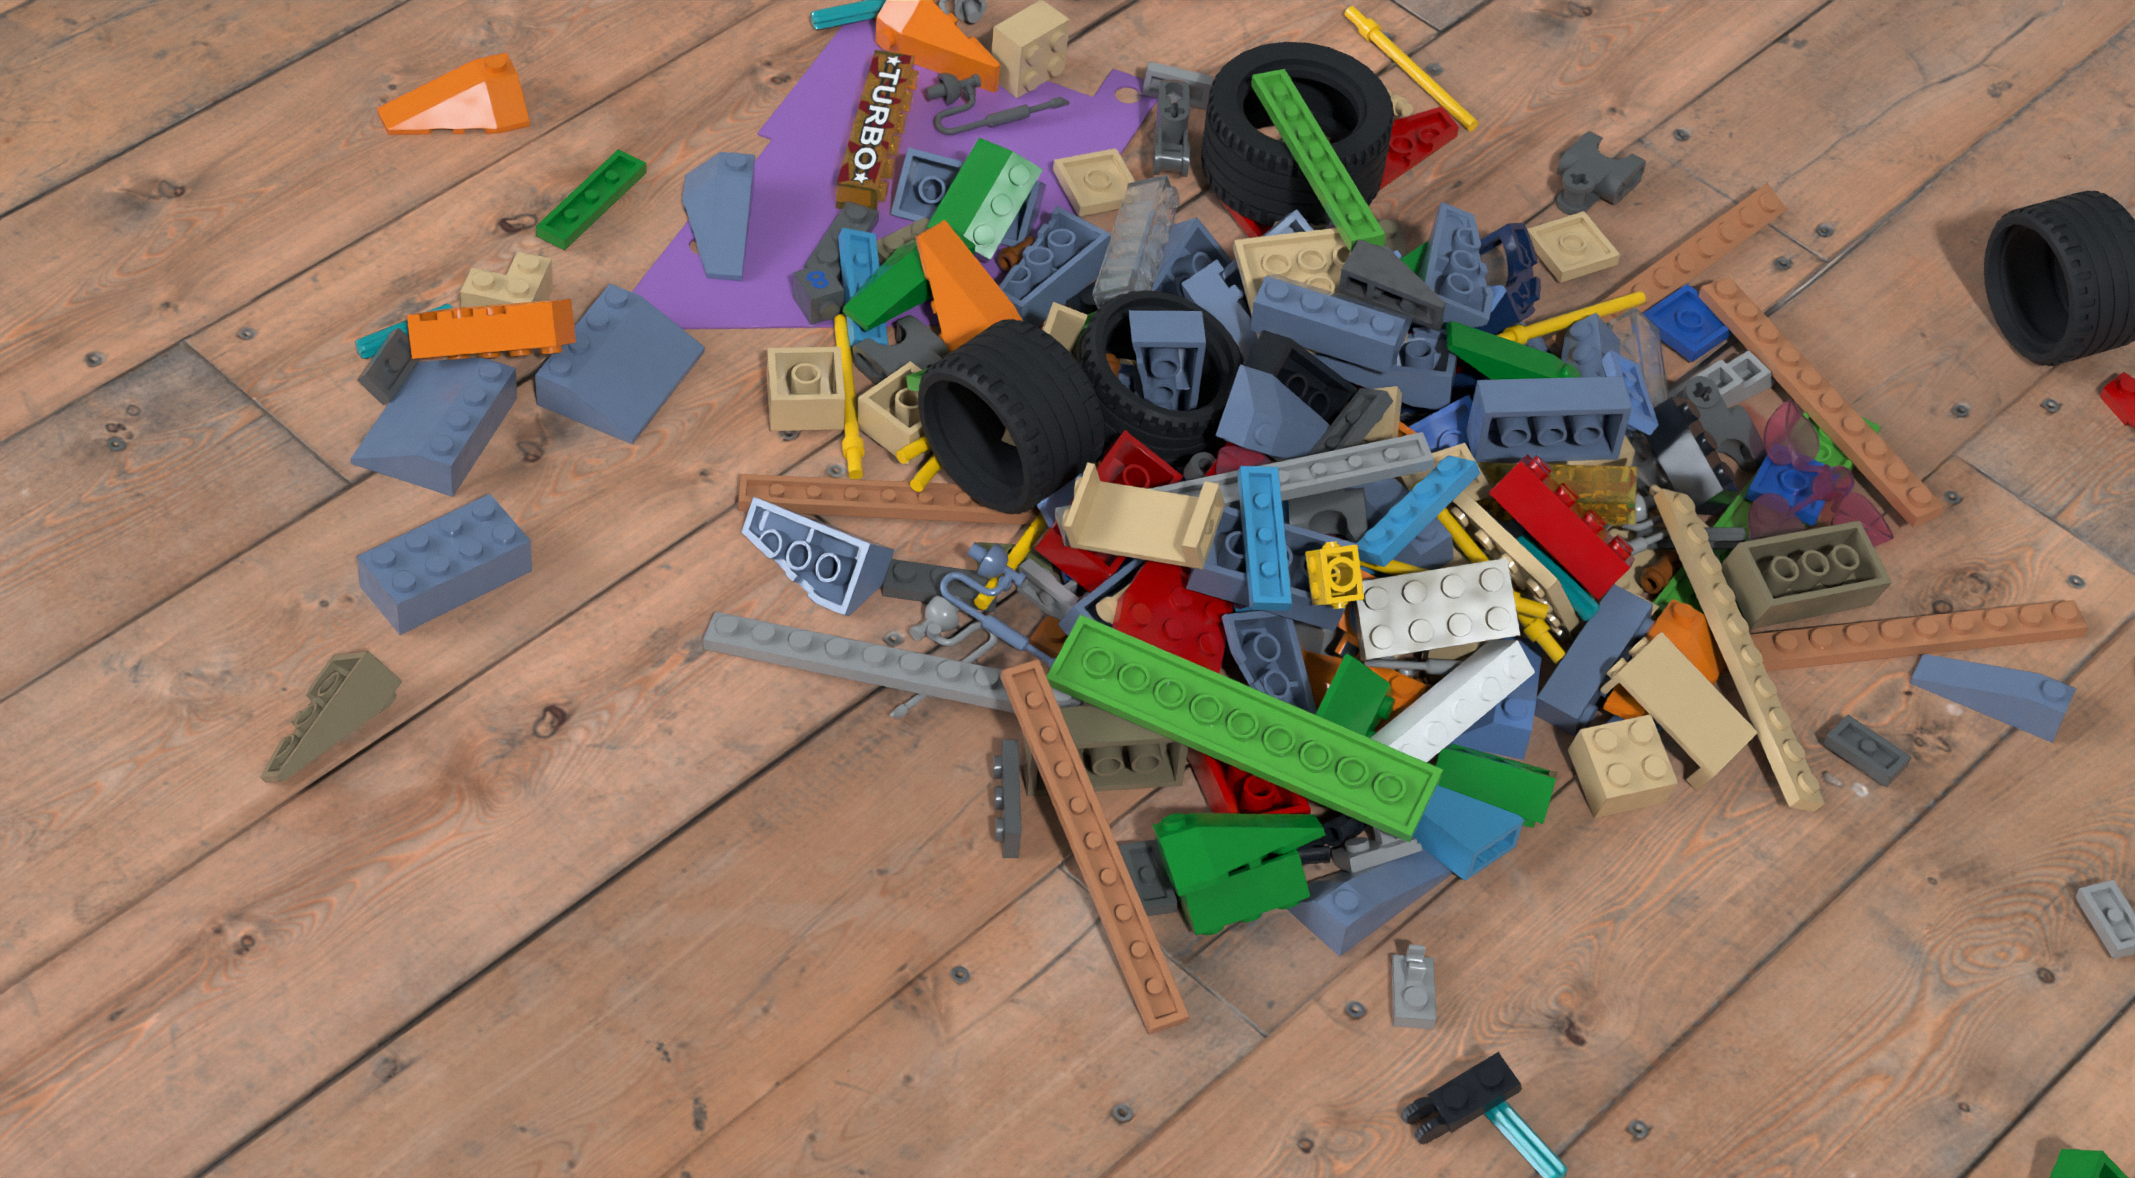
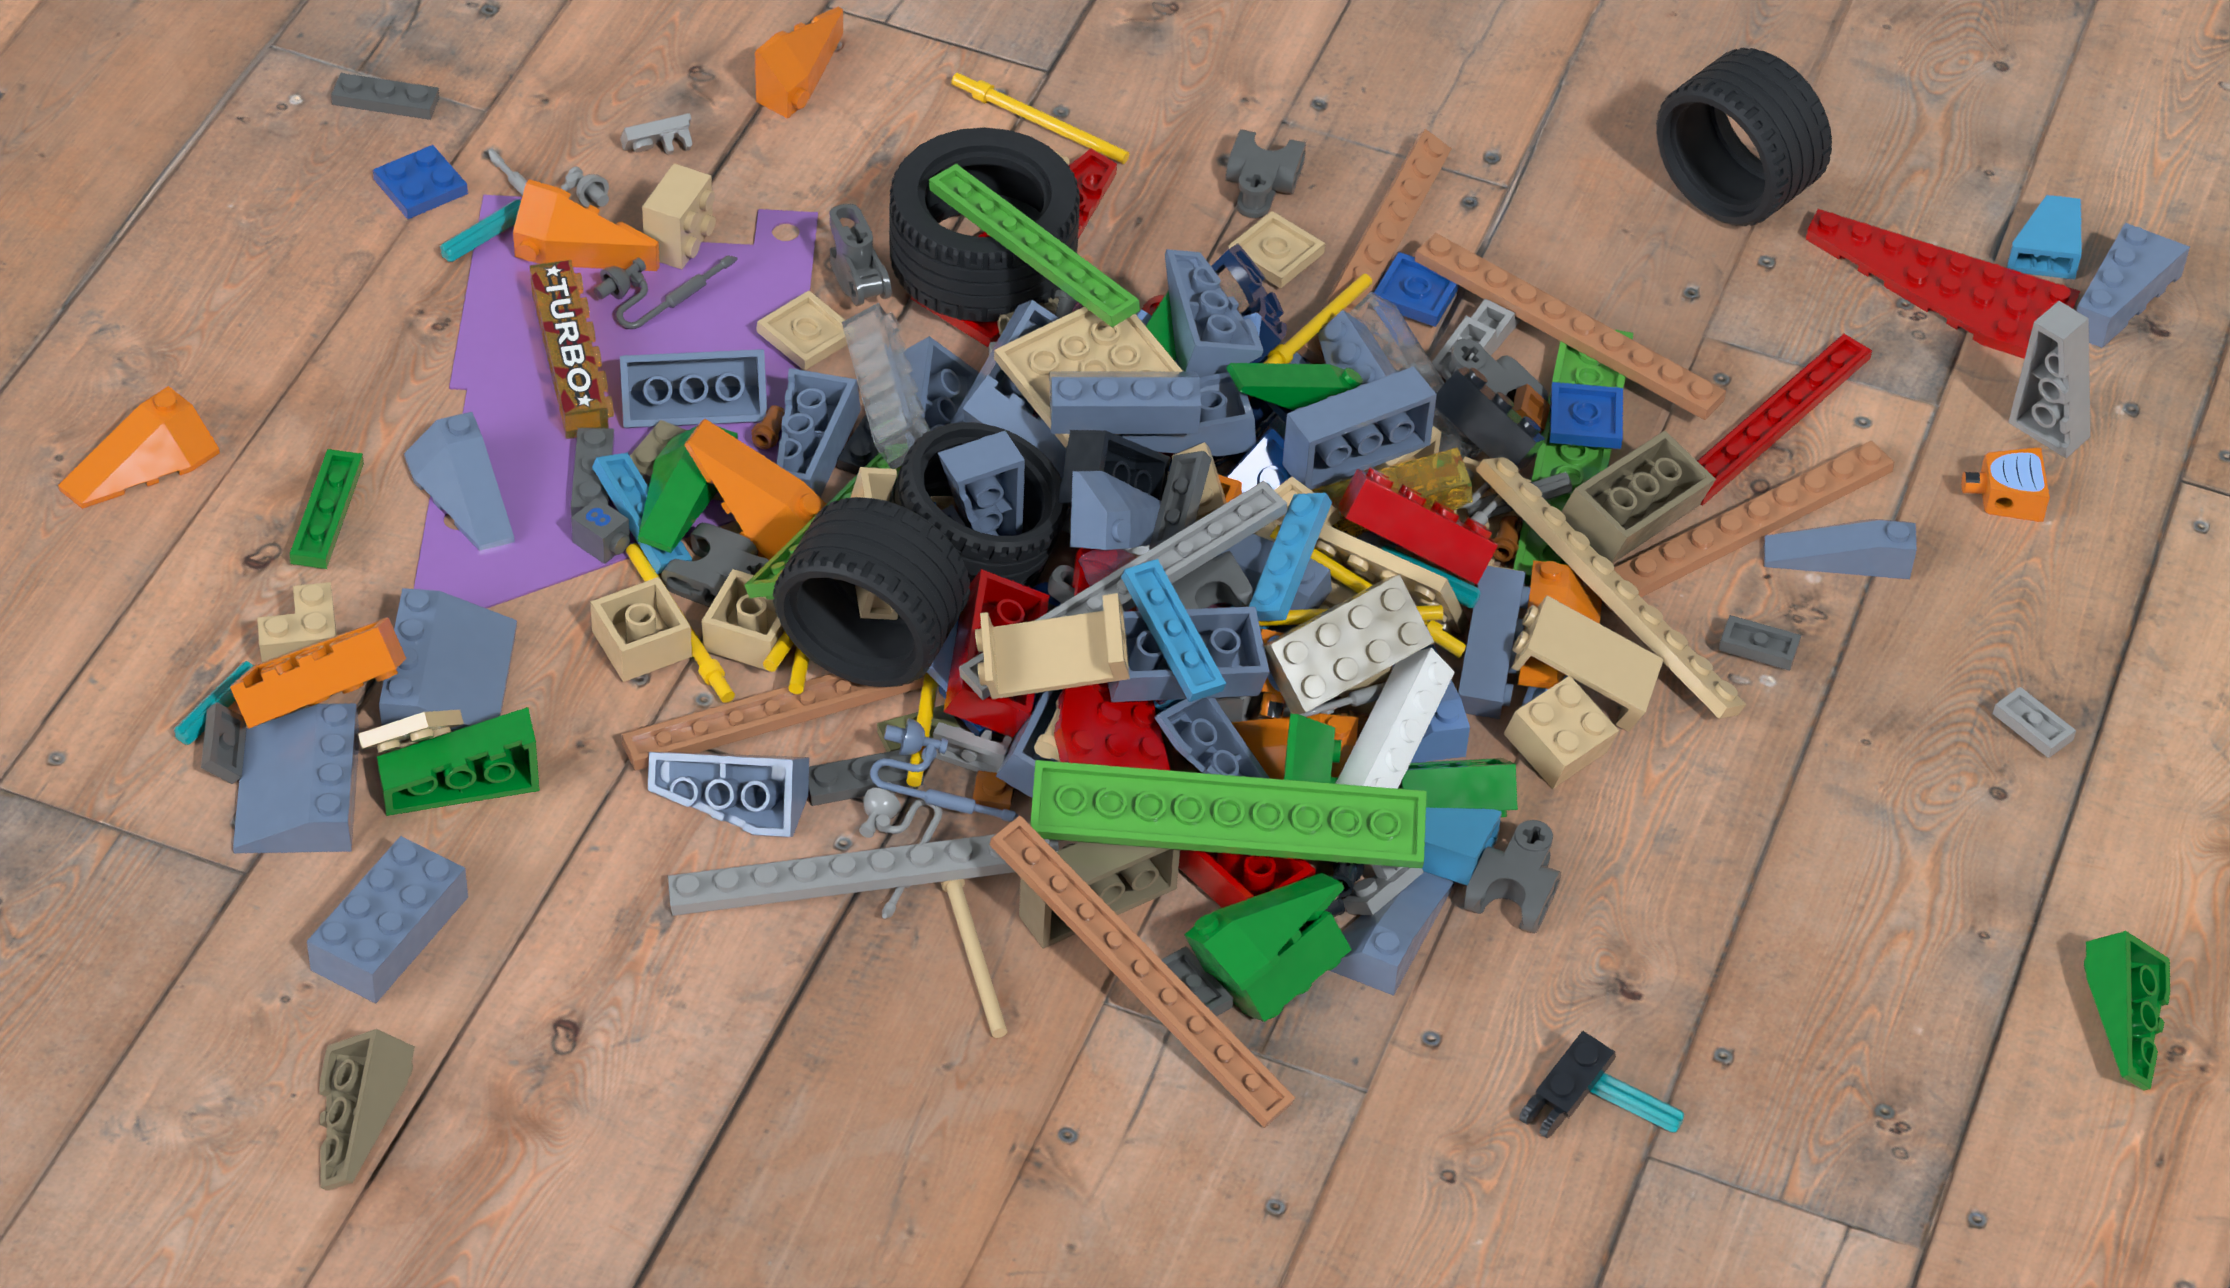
camera: 20 degrees left, 0 degrees up
green slope [926,137,1043,264] -> none
dark grey plate [993,739,1021,858] -> none
light grey panel [1142,61,1214,110] -> none
yellow head [1305,541,1364,609] -> none
flat silver slope [1338,239,1446,332] -> none
light grey plate [1391,944,1436,1030] -> none
medium blue plate [1601,350,1659,435] -> none
clear pink plant [1748,400,1894,547] -> none
none -> tan plate [358,709,464,753]
none -> green wedge [377,707,540,816]
none -> tan bar [941,879,1007,1038]
none -> dark grey piece [1464,820,1561,934]
none -> dark orange plate [1512,383,1550,433]
none -> red tile [1697,334,1872,506]

